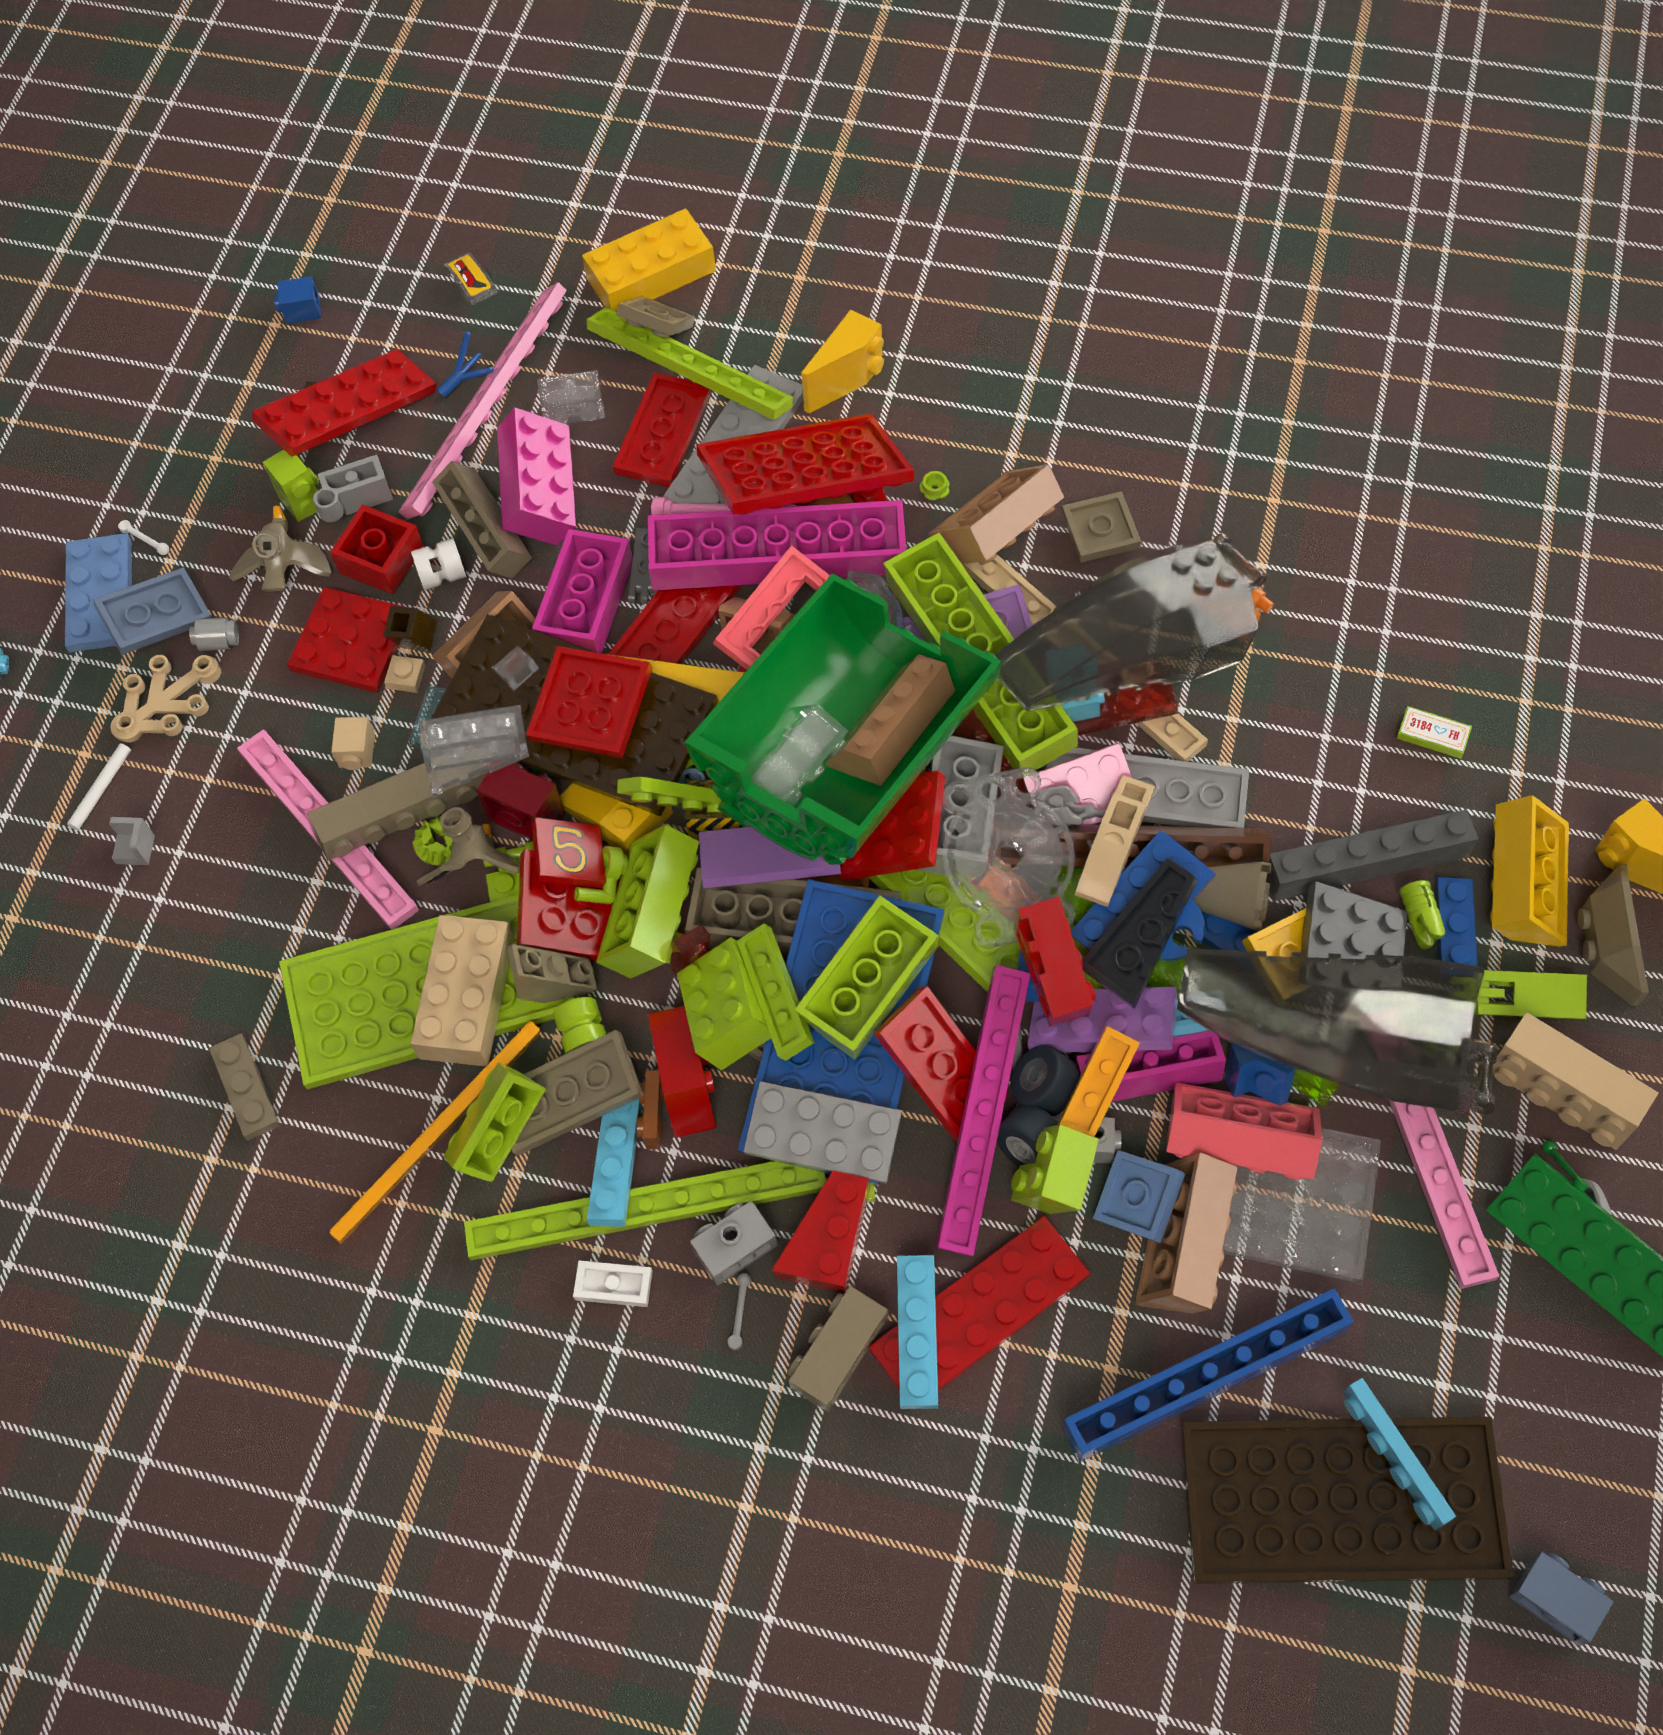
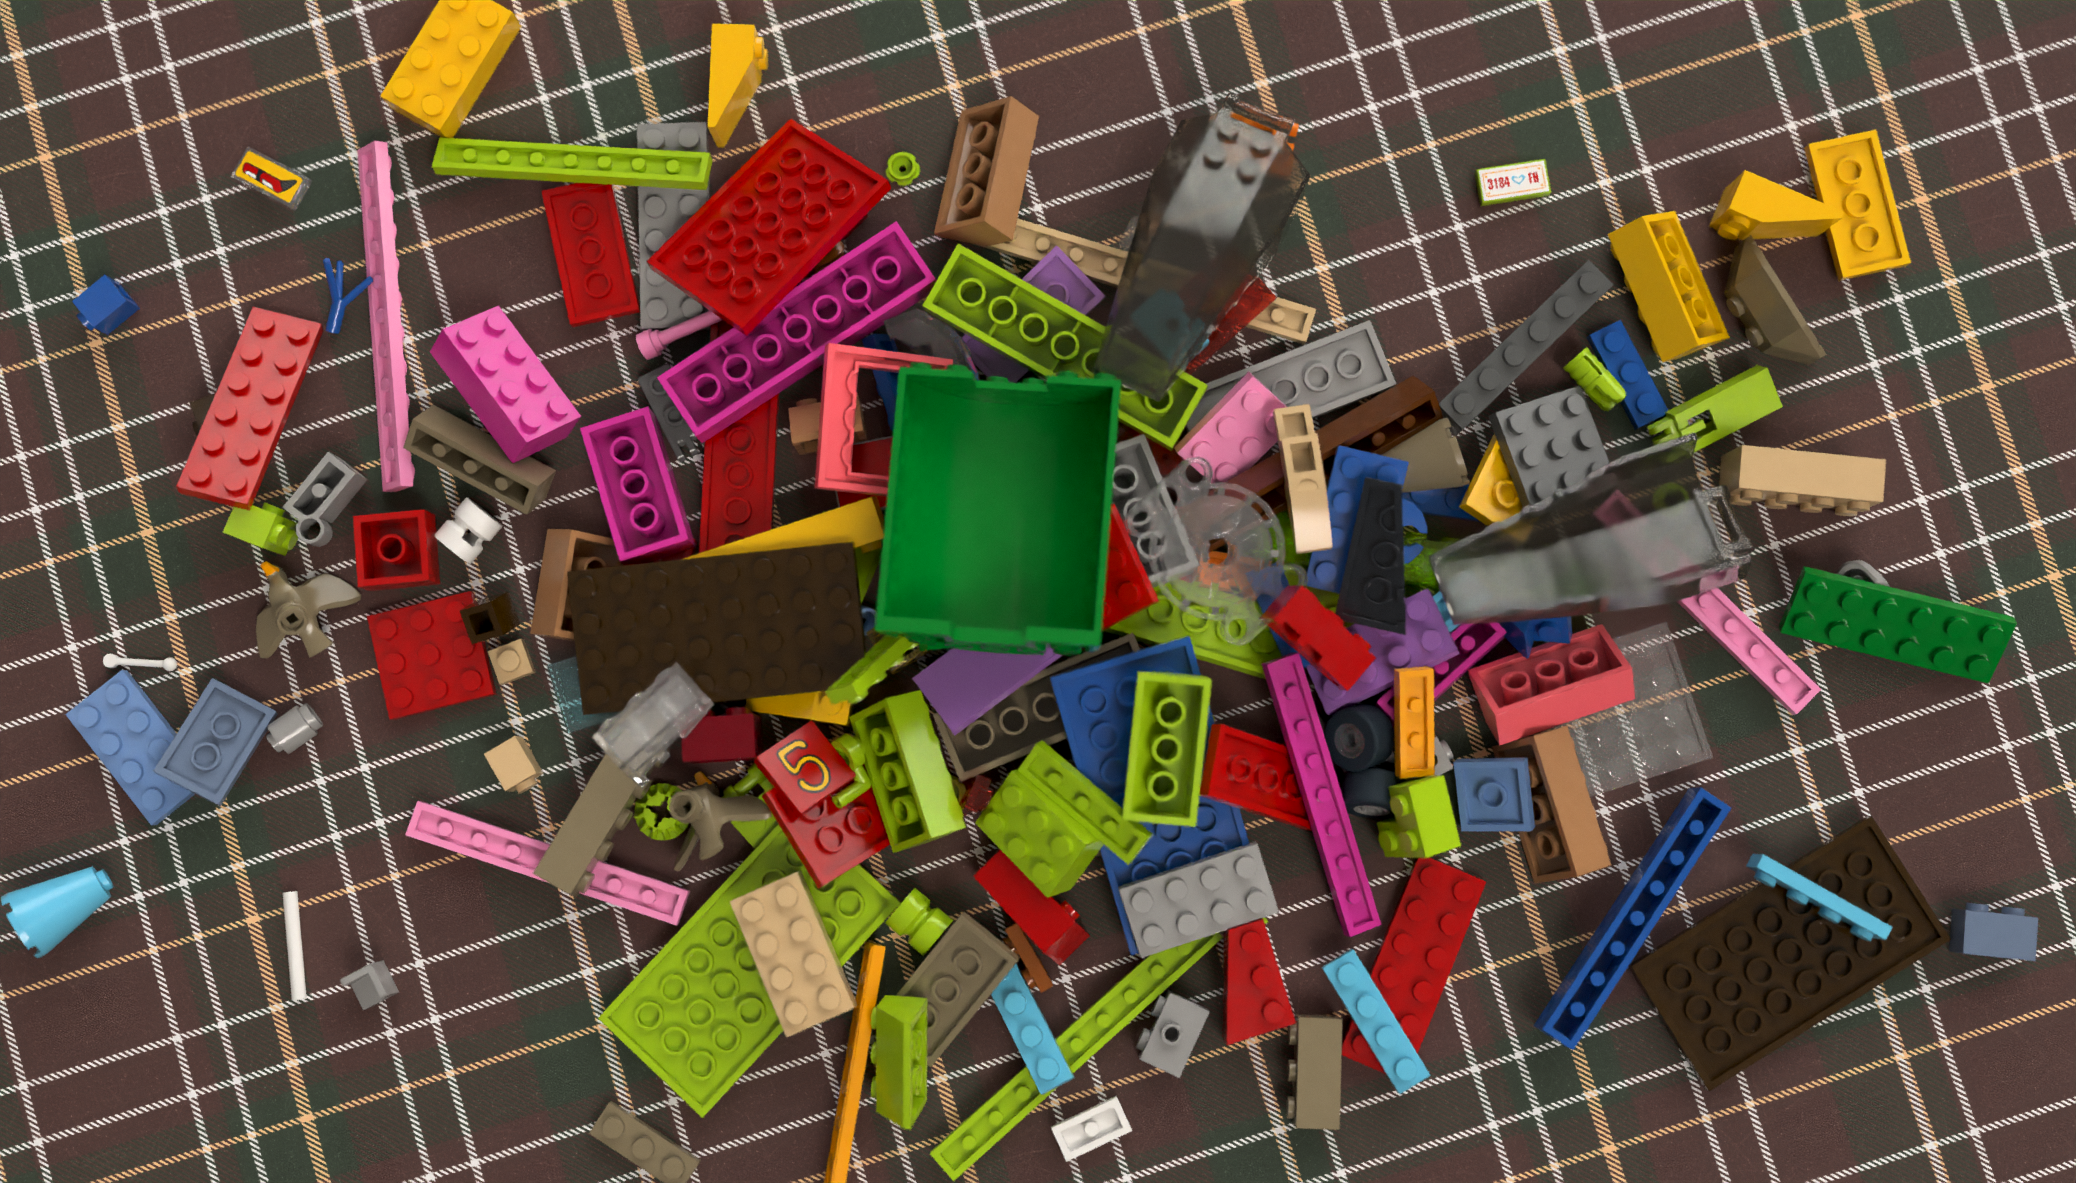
camera: 35 degrees left, 20 degrees up
tan plant [111,655,221,742] -> none
clear slope [493,646,539,690] -> none
dark tan slope [507,944,597,1003] -> none
red plate [526,646,653,758] -> none
clear brick [537,370,605,424] -> none
dark tan plate [616,296,695,338] -> none
light grey hinge [728,1273,751,1351] -> none
clear wedge [752,704,848,806] -> none
medium nougat slope [825,654,955,786] -> none
light grey piece [1034,785,1106,827] -> none
dark tan plate [1061,491,1141,563] -> none
green hinge [1542,1140,1589,1192] -> none

